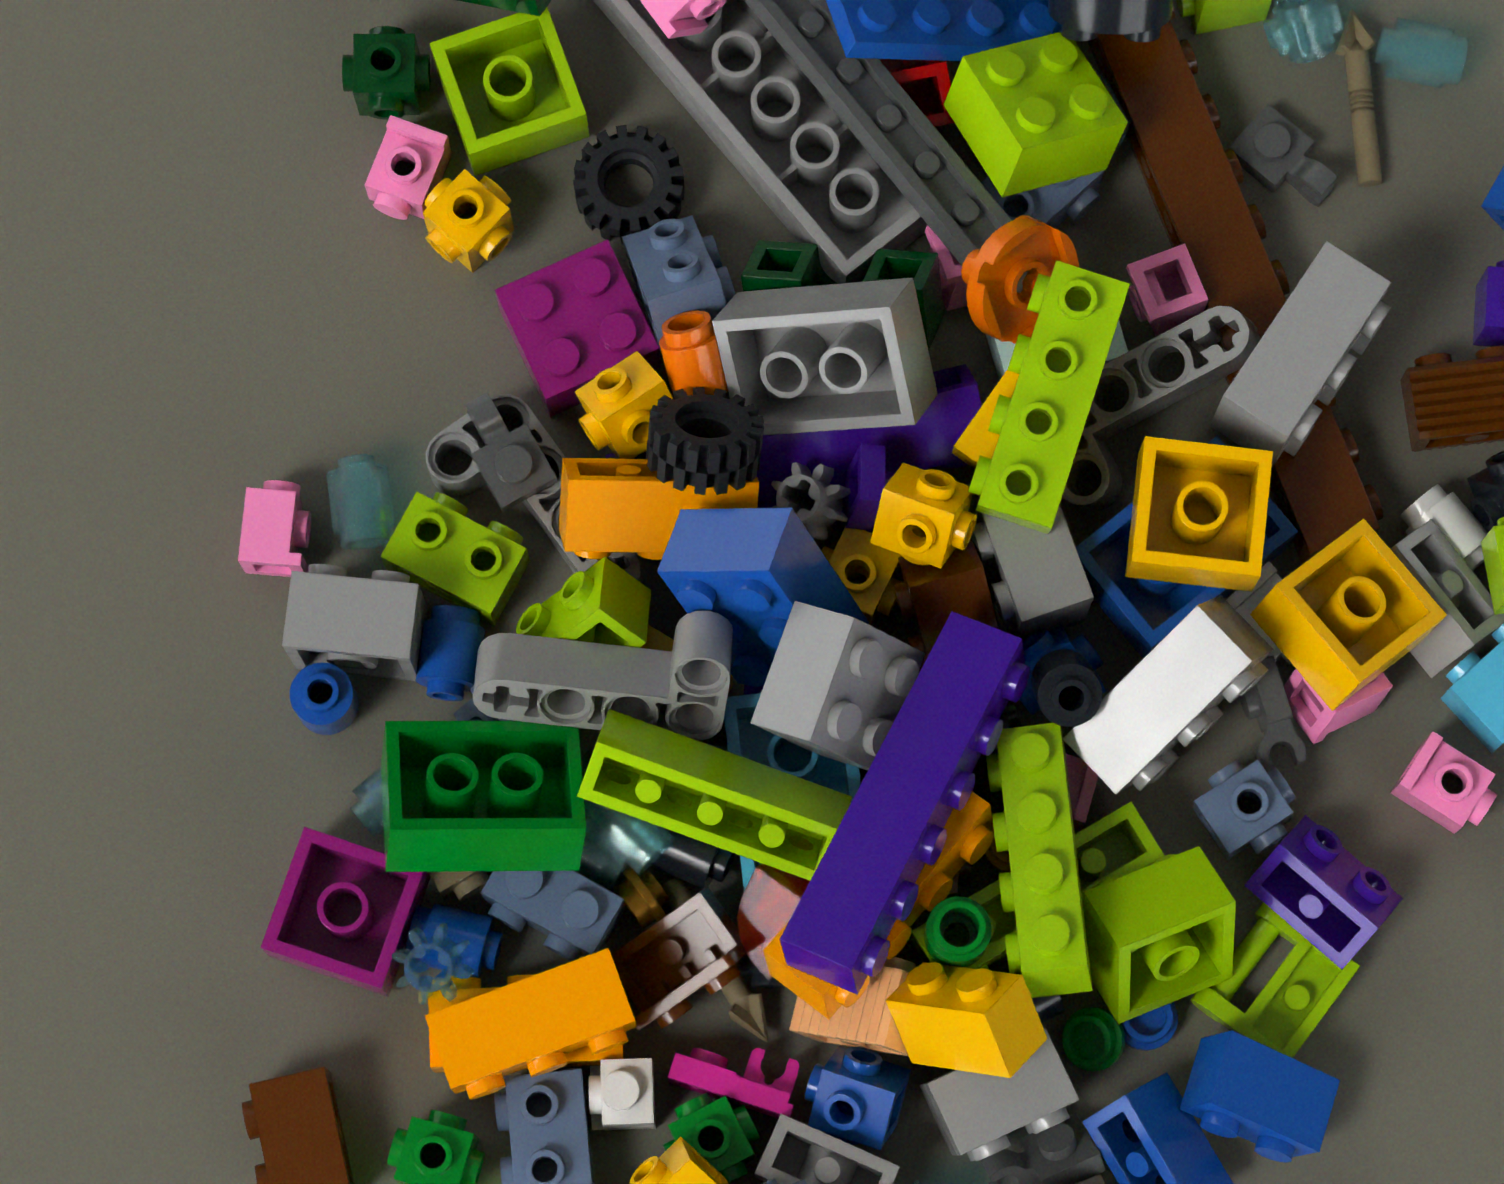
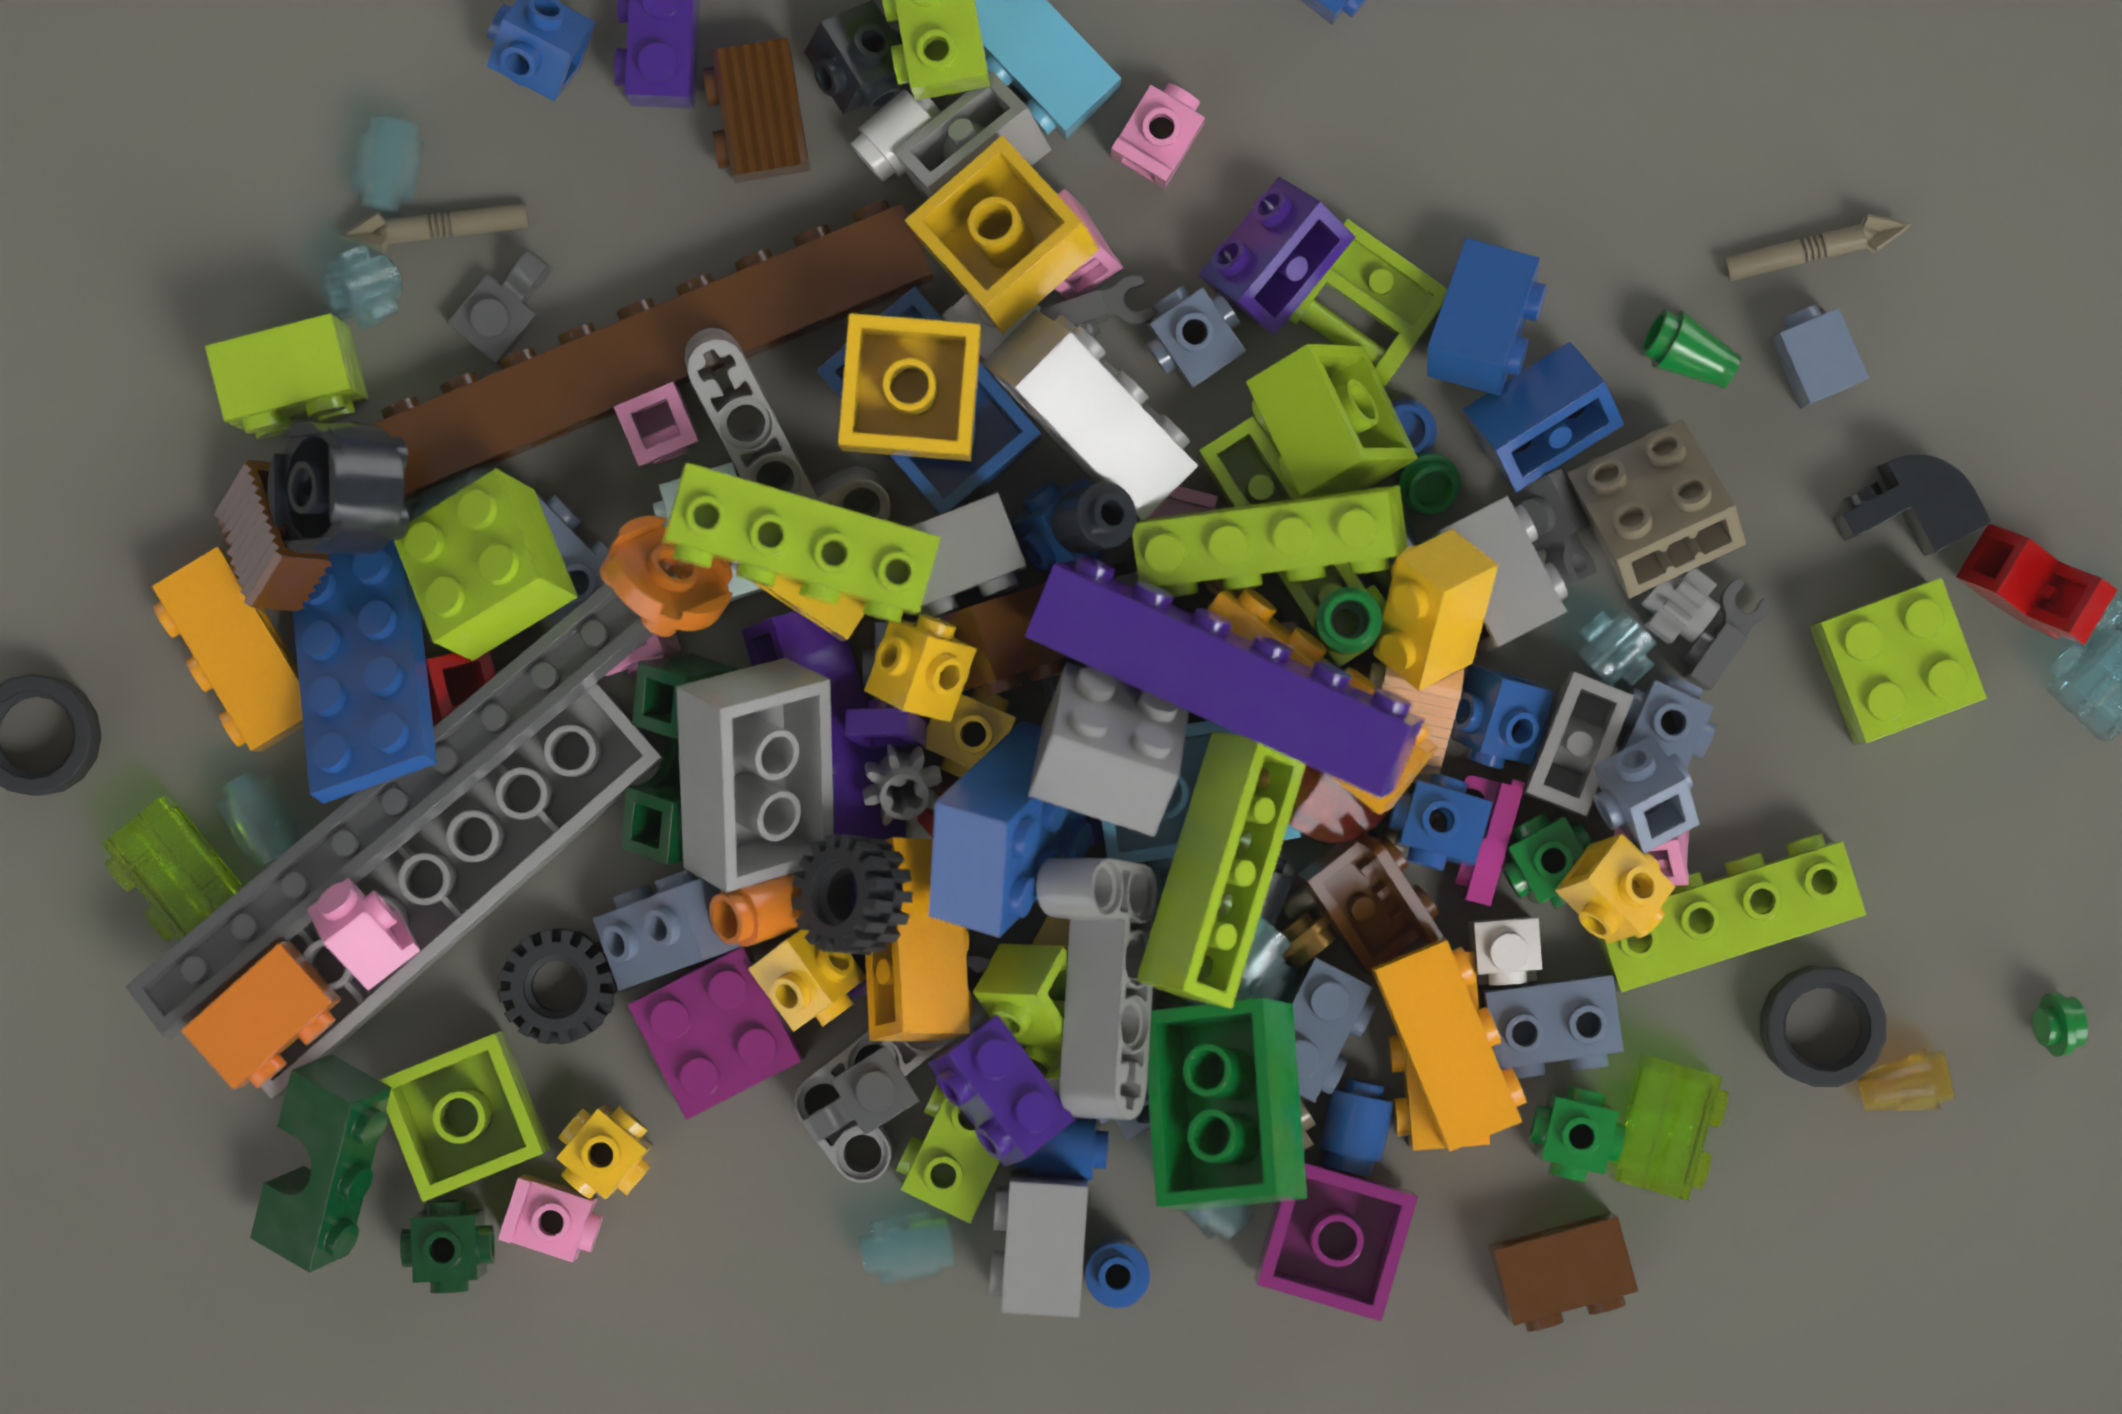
camera: 90 degrees left, 10 degrees up
bright pink brick [238,480,311,577] -> none
clear light blue gear [392,923,475,1005] -> none
light grey brick [1210,241,1391,467] -> none
none -> dark purple brick [928,1015,1076,1167]
none -> blue brick [1388,773,1493,871]

